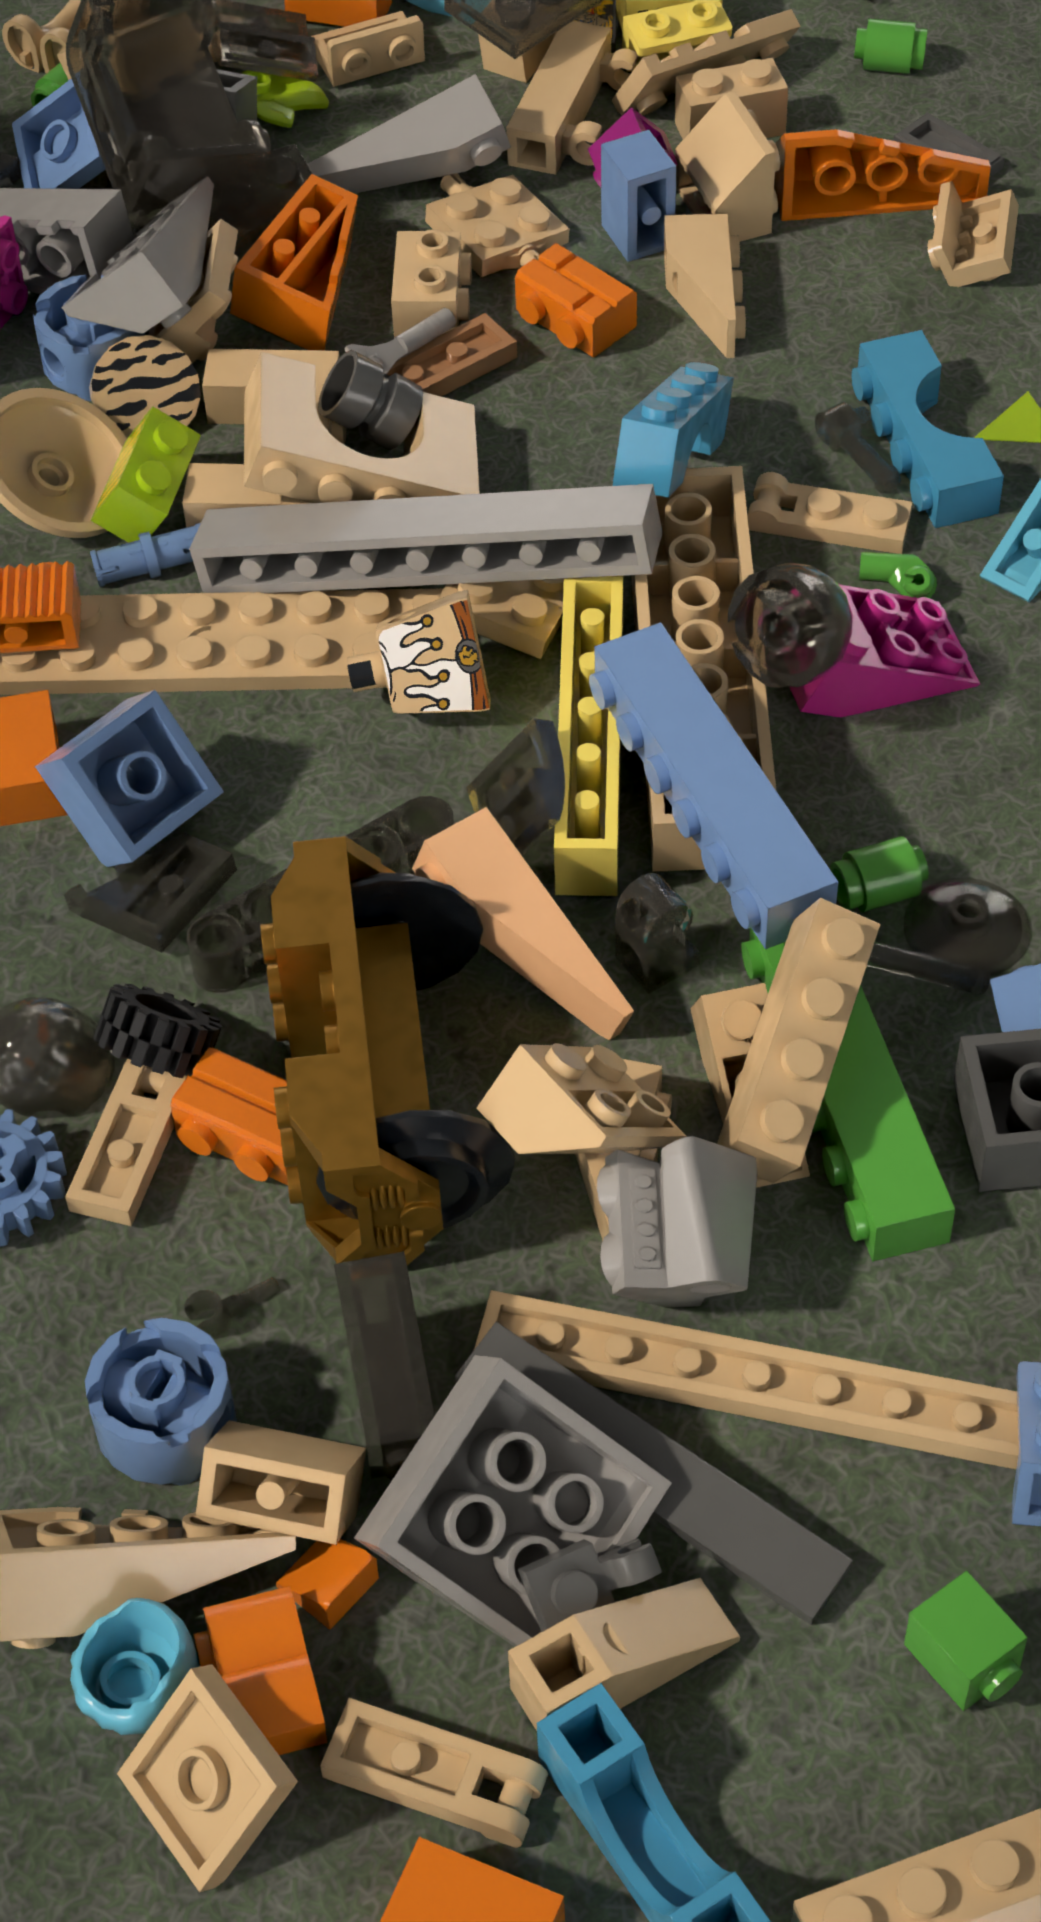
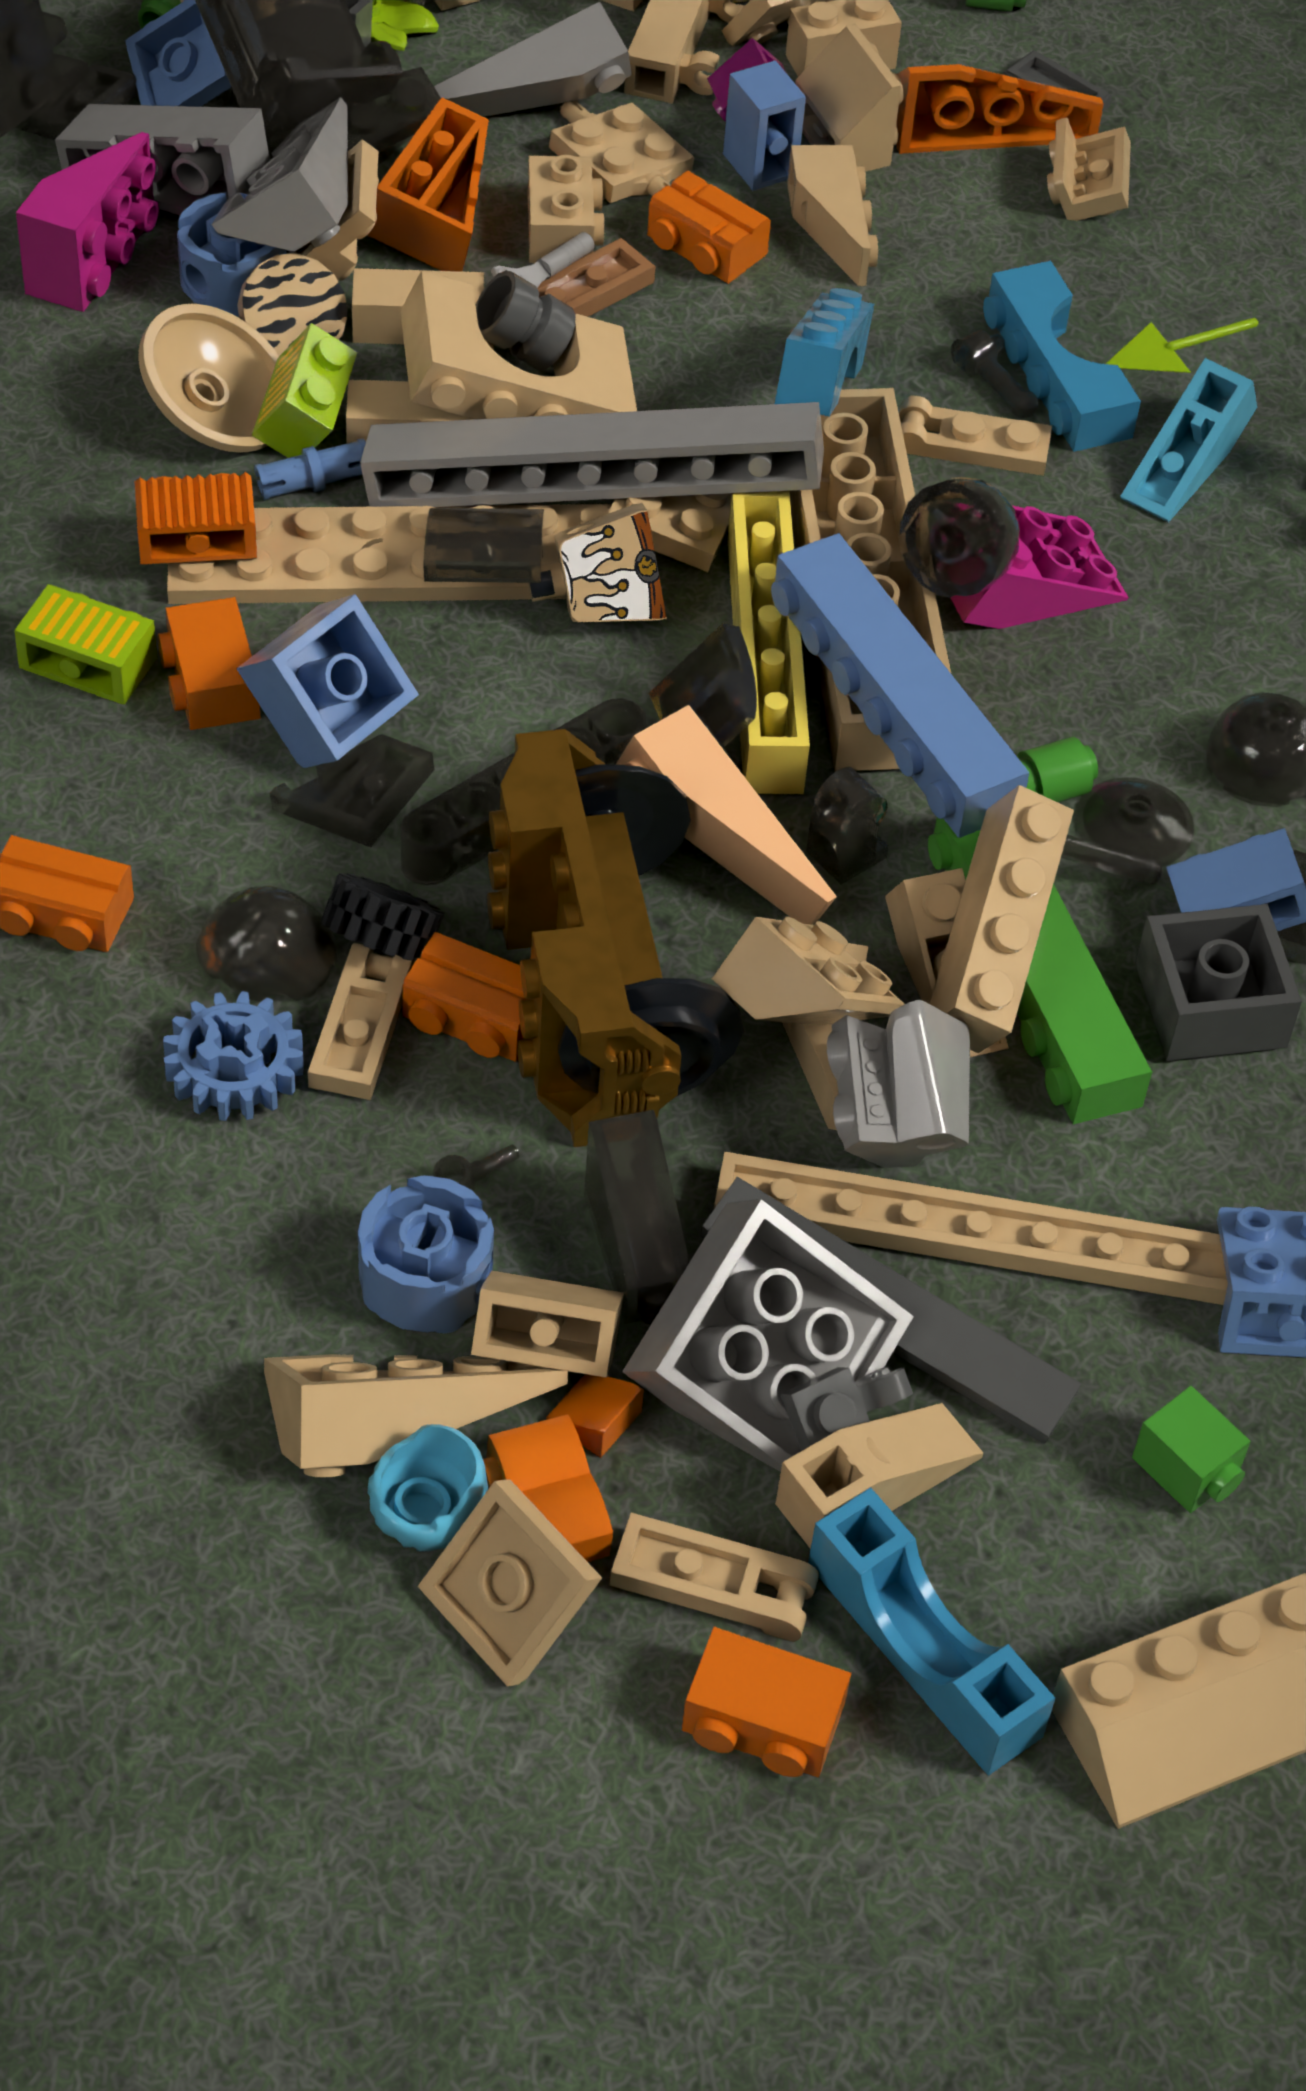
camera: 10 degrees left, 0 degrees up
bright green arm [859,552,937,598] -> none
none -> clear smoke slope [423,508,544,583]

